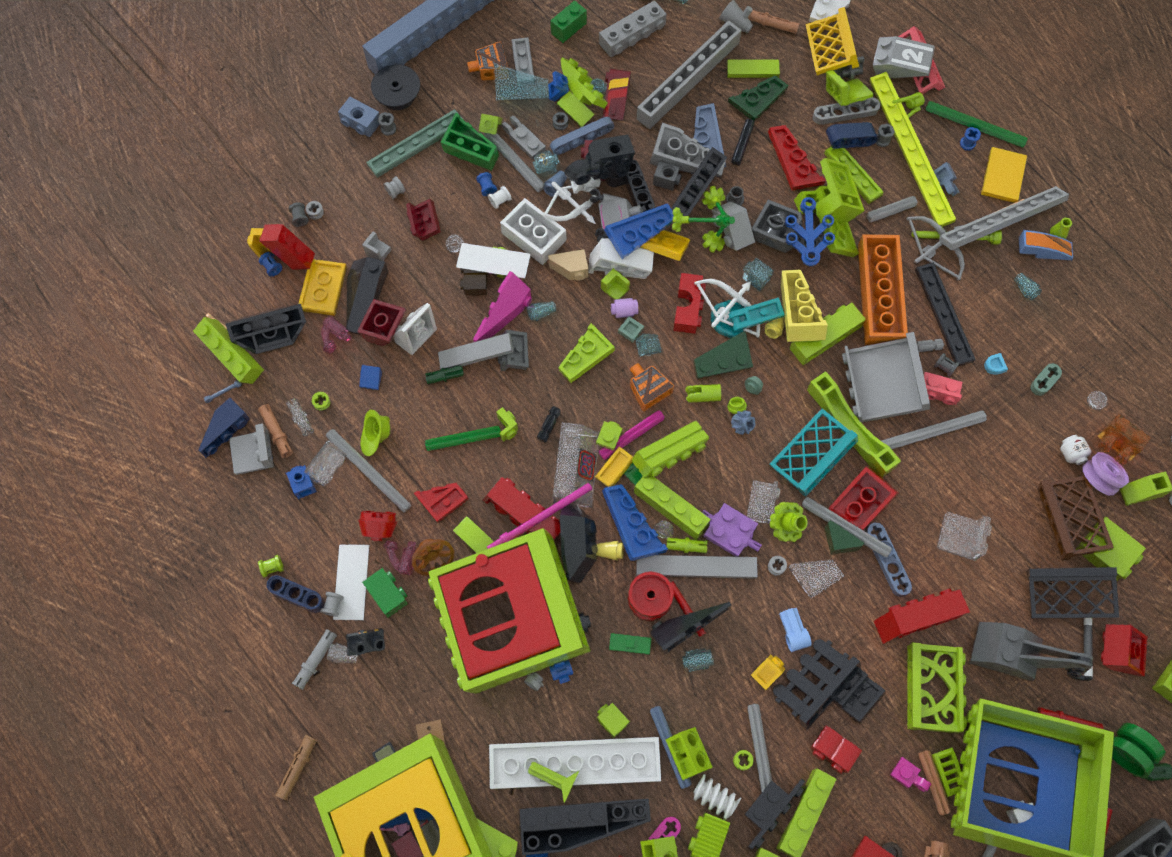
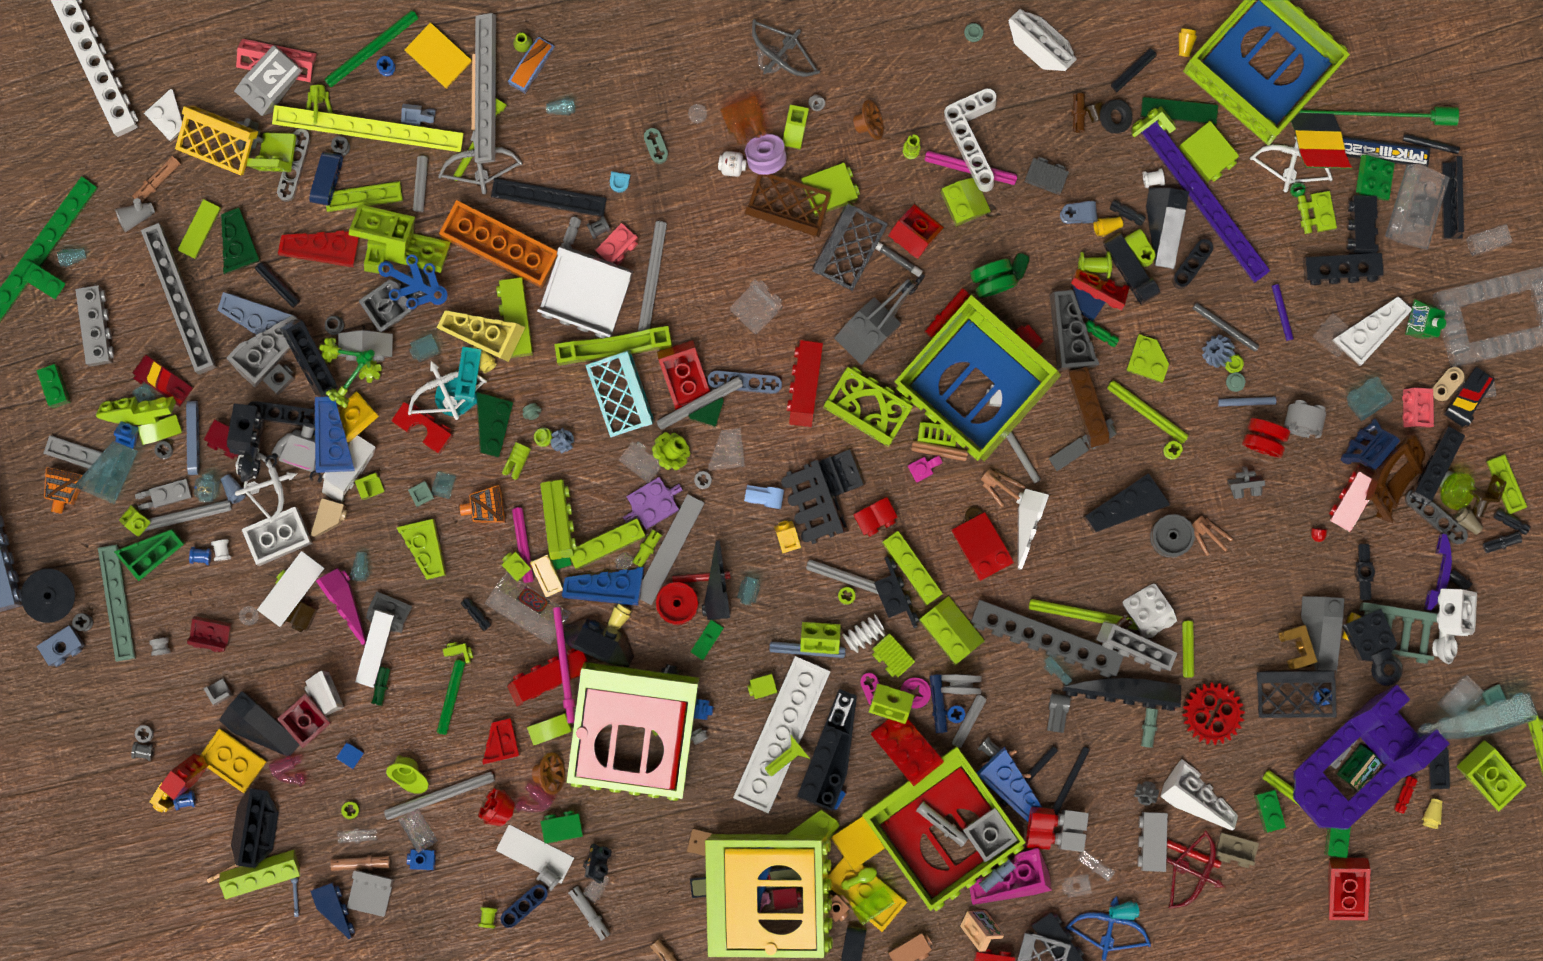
camera: 65 degrees left, 15 degrees up
lavender brick [611,298,638,318] -> none

